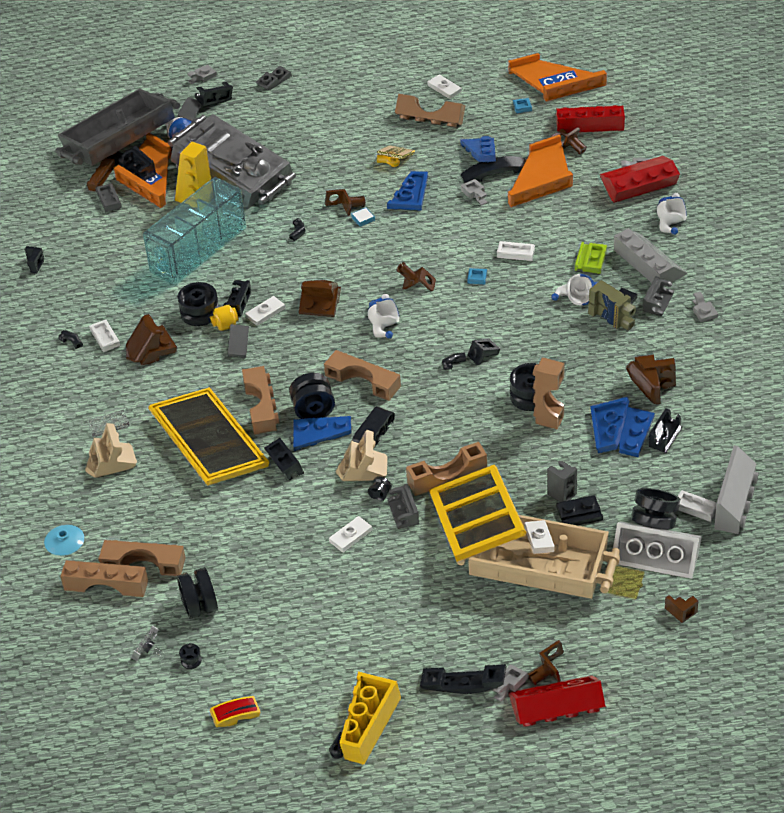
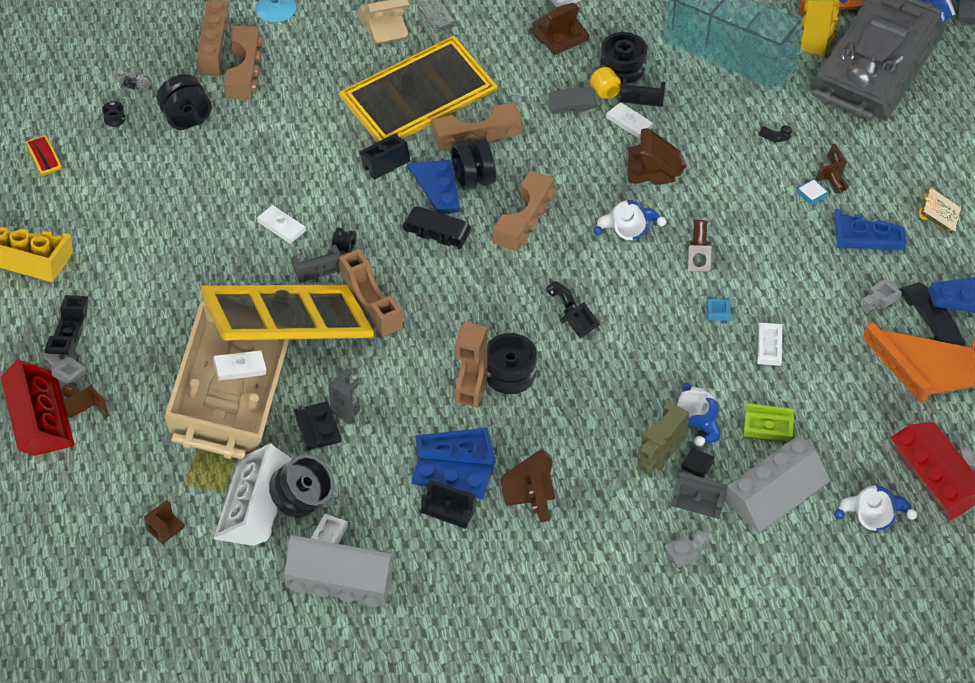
camera: 80 degrees right, 5 degrees up
tan piece [336,430,387,481] -> none

